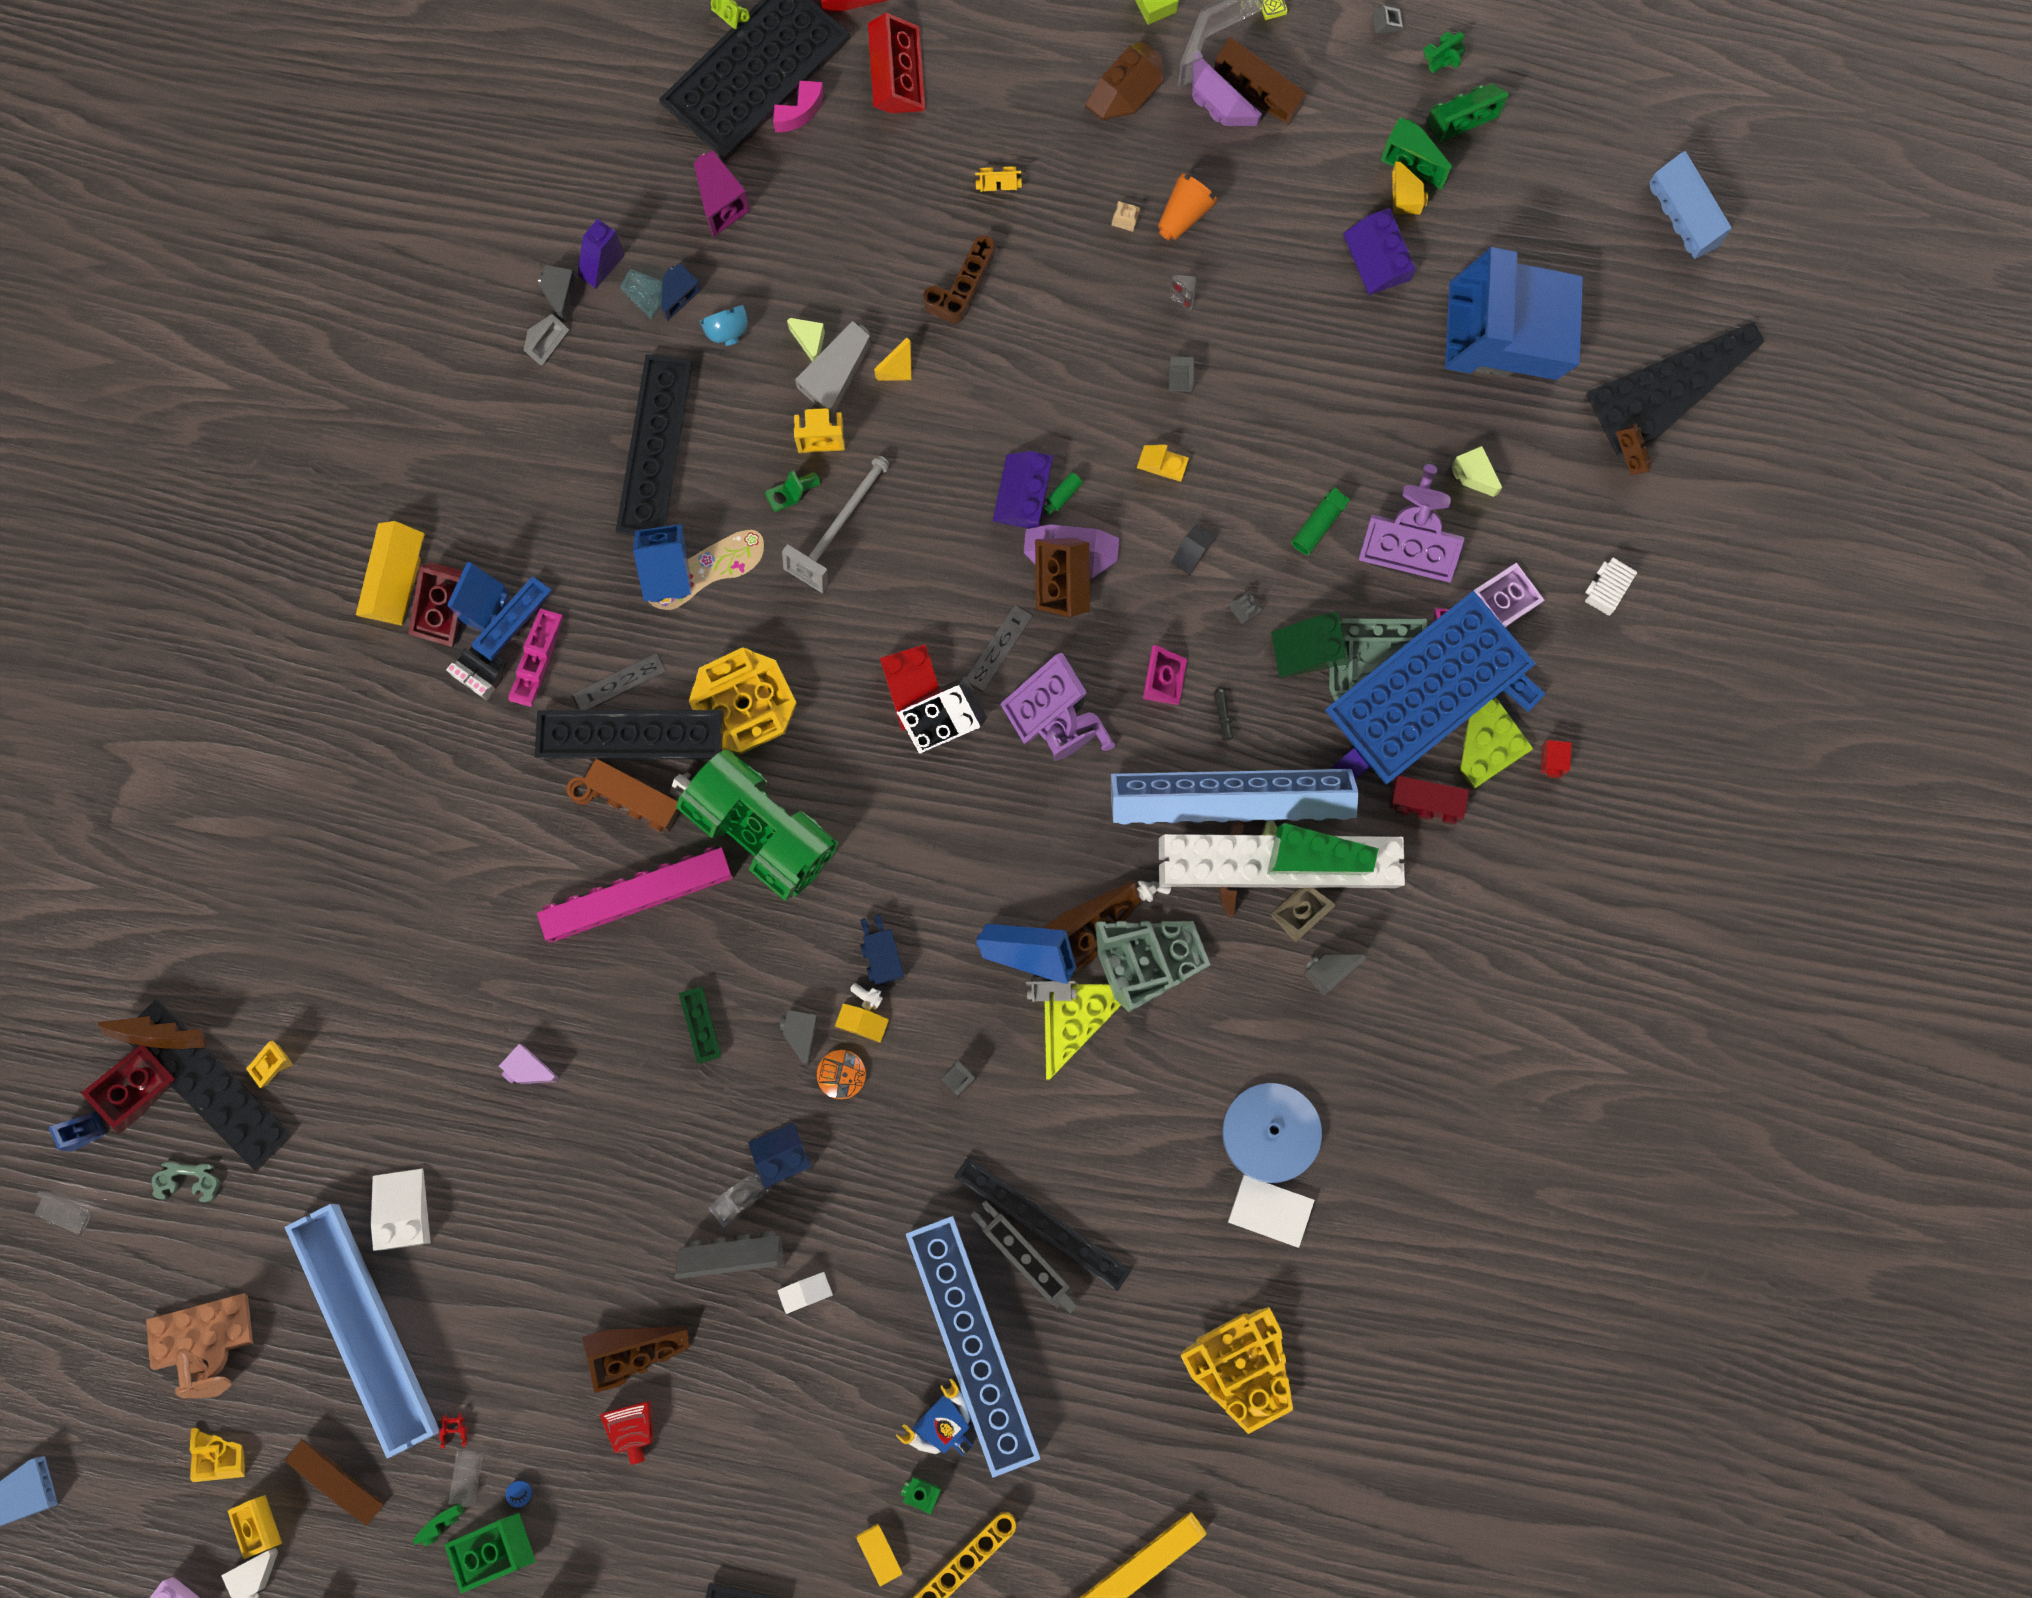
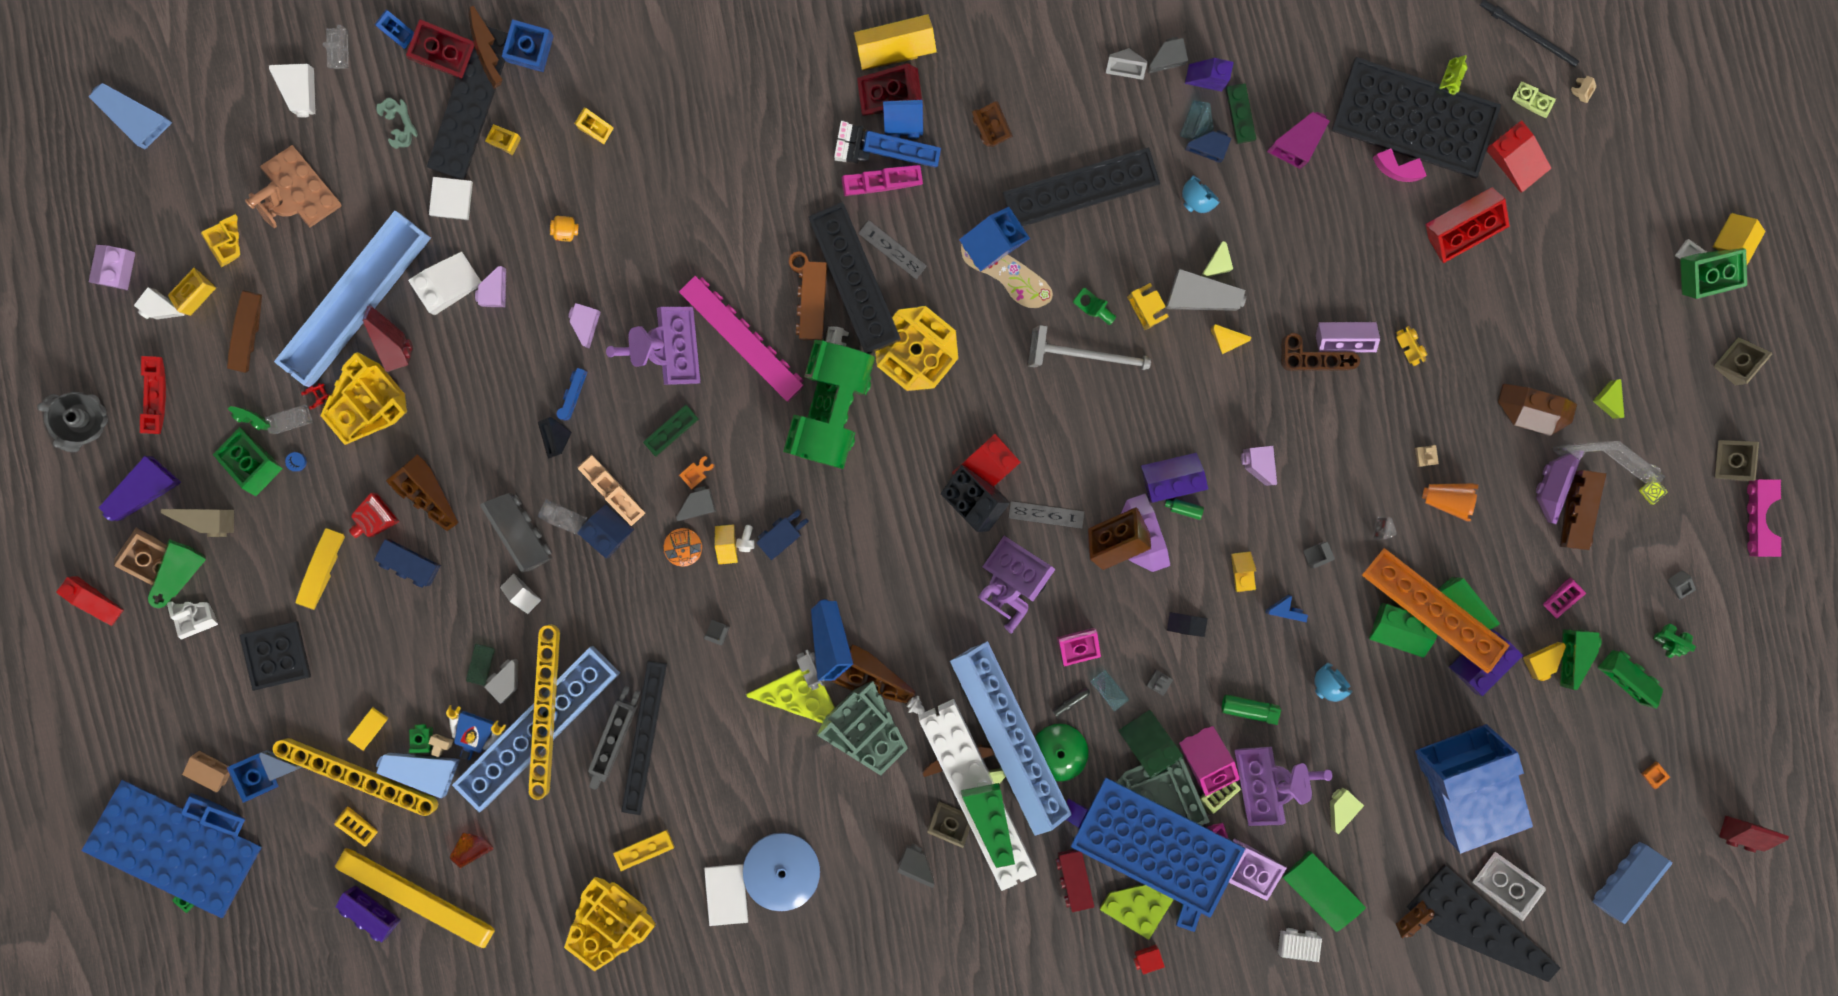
camera: 65 degrees right, 10 degrees up
none -> white slope [269,64,315,117]
none -> yellow slope [295,528,345,610]
none -> yellow wedge [320,352,407,445]
none -> dark red slope [362,305,413,372]
none -> dark blue brick [374,539,441,588]
none -> light blue slope [376,753,460,798]
none -> tan tile [428,734,454,757]
none -> white tile [429,177,473,220]
none -> clear red slope [450,833,494,869]
none -> clear green plate [466,644,495,686]
none -> lavender slope [475,266,506,307]
none -> light grey slope [485,659,519,704]
none -> blue brick [502,19,554,72]
none -> yellow beam [529,624,560,800]
none -> black slope [538,417,572,459]
none -> light orange head [550,216,578,242]
none -> blue plate [557,368,588,420]
none -> yellow slope [574,107,614,144]
none -> light nougat slope [577,454,645,526]
none -> medium lavender plate [606,307,700,385]
none -> yellow plate [613,830,675,871]
none -> orange plate [679,456,715,490]
none -> reddish brown bracket [972,101,1013,147]
none -> green dish [1035,724,1088,781]
none -> clear light blue slope [1090,670,1129,712]
none -> dark pink slope [1179,726,1240,796]
none -> yellowish green slope [1199,782,1241,814]
none -> dark green plate [1226,83,1256,144]
none -> lavender slope [1241,446,1277,486]
none -> blue slope [1265,595,1308,622]
none -> green slope [1282,850,1366,932]
none -> dark azure cylinder [1314,663,1352,702]
none -> lavender brick [1316,322,1380,352]
none -> orange plate [1362,548,1510,674]
none -> green slope [1369,603,1437,658]
none -> green slope [1438,577,1500,630]
none -> white slope [1472,852,1546,921]
none -> dark pink slope [1543,577,1586,619]
none -> orange tile [1641,762,1670,789]
none -> dark red slope [1719,815,1789,853]

